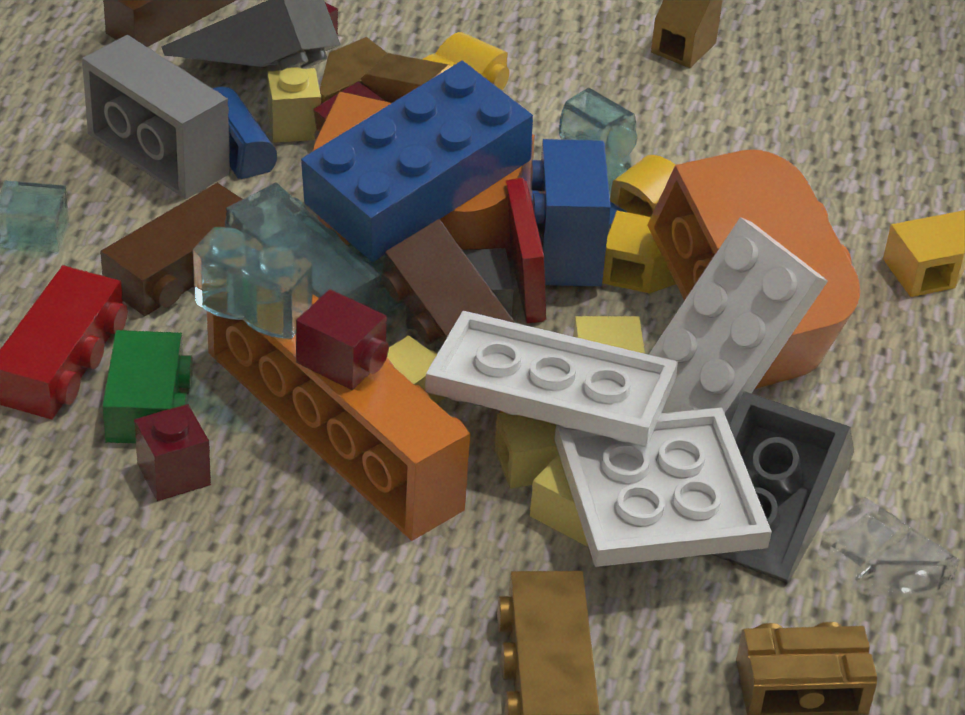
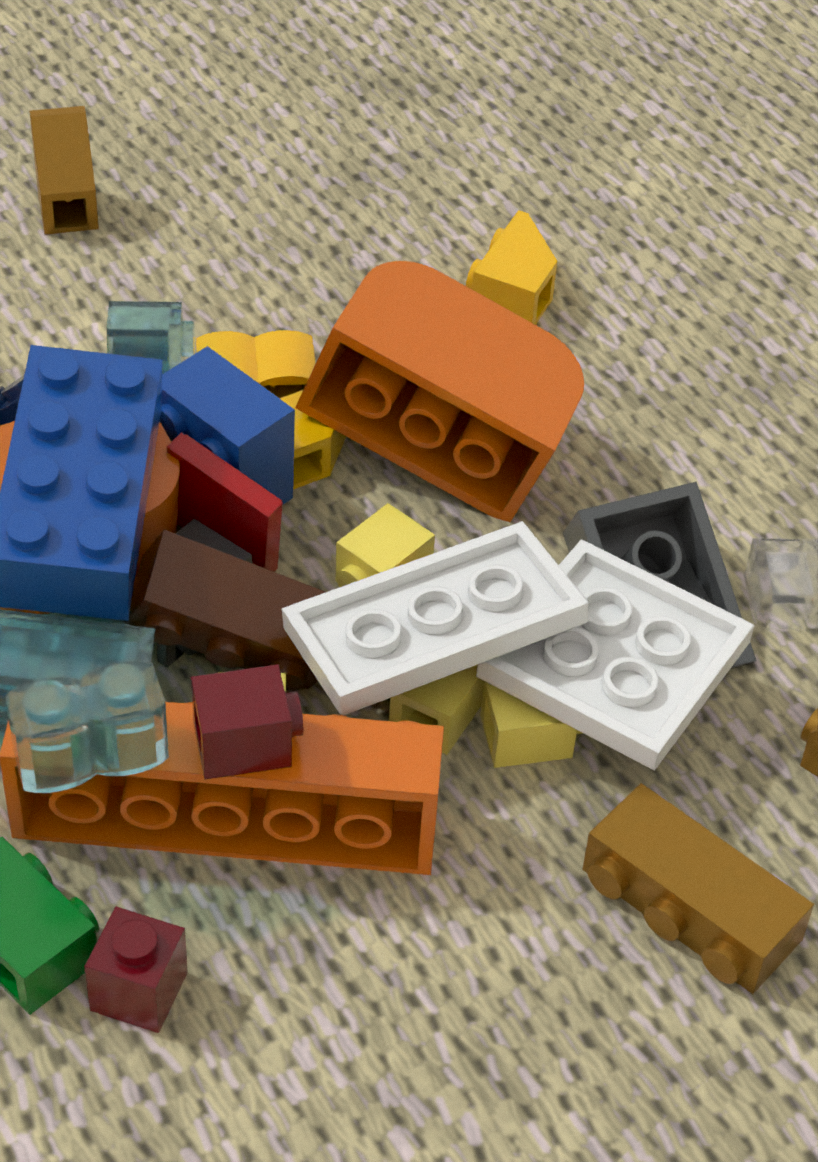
camera: 45 degrees left, 5 degrees up
white plate [649,217,828,425] -> none

